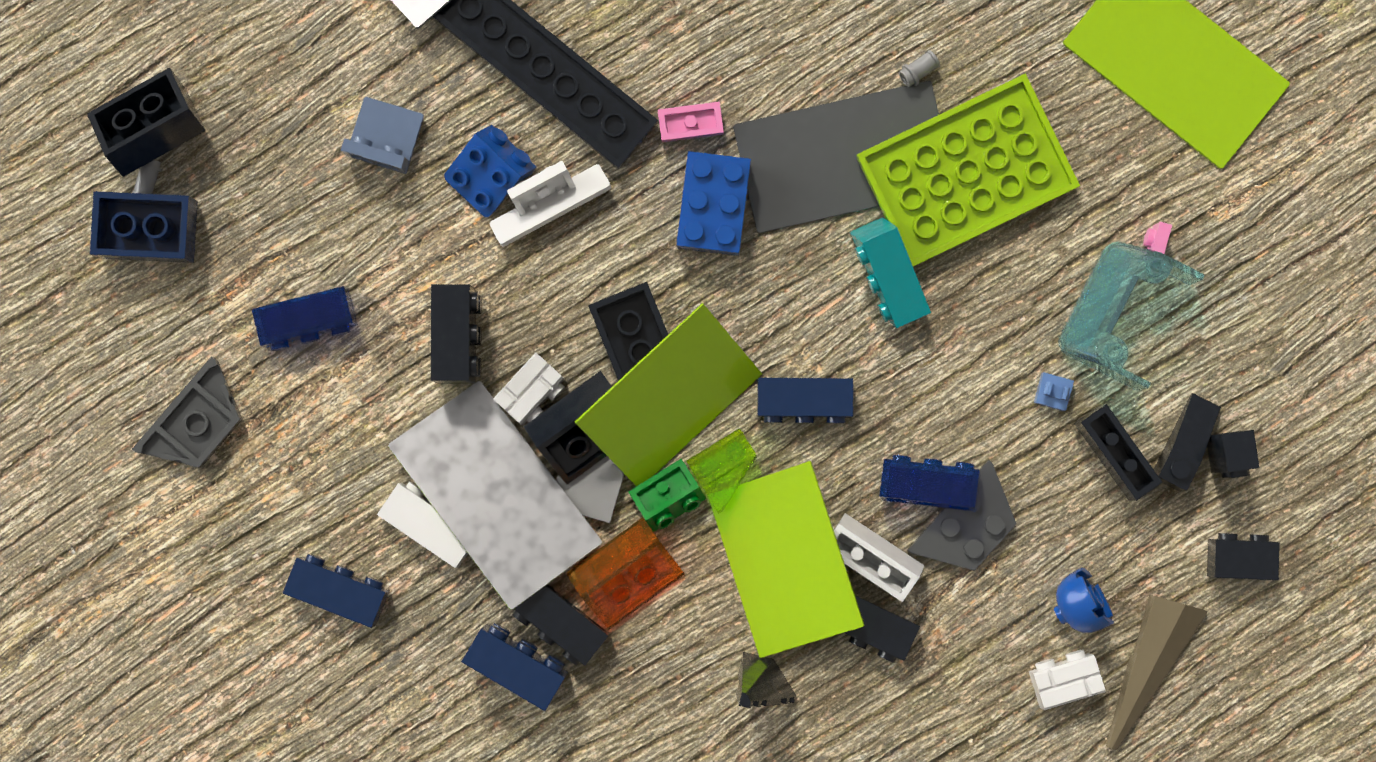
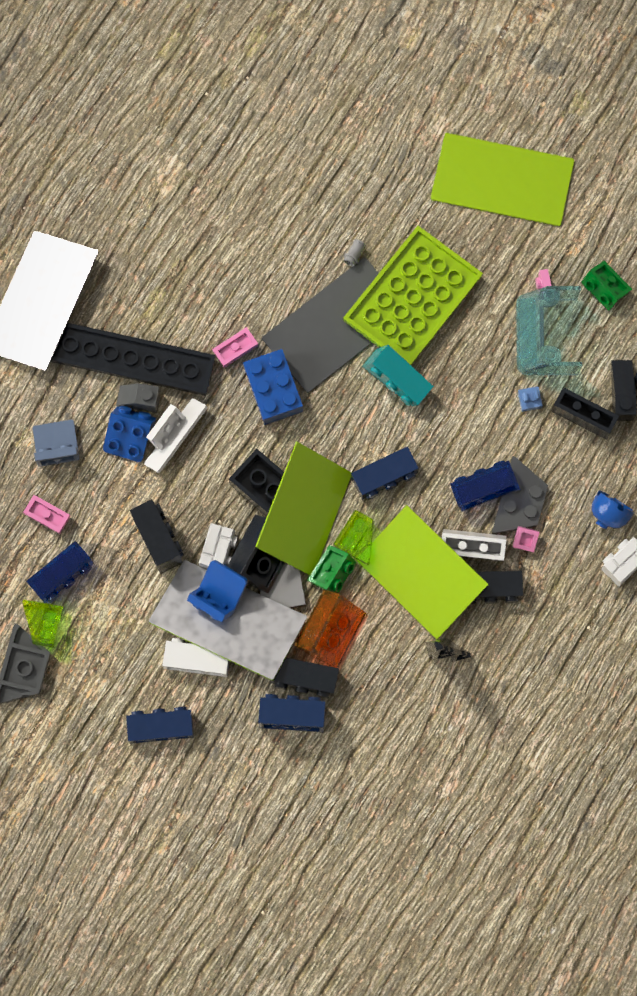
camera: 25 degrees left, 10 degrees down
none -> clear neon green wing [22,599,63,648]
none -> bright pink plate [23,495,71,534]
none -> dark grey slope [116,383,161,413]
none -> blue bracket [187,560,248,622]
none -> bright pink plate [513,526,539,552]
none -> green bracket [581,260,632,311]

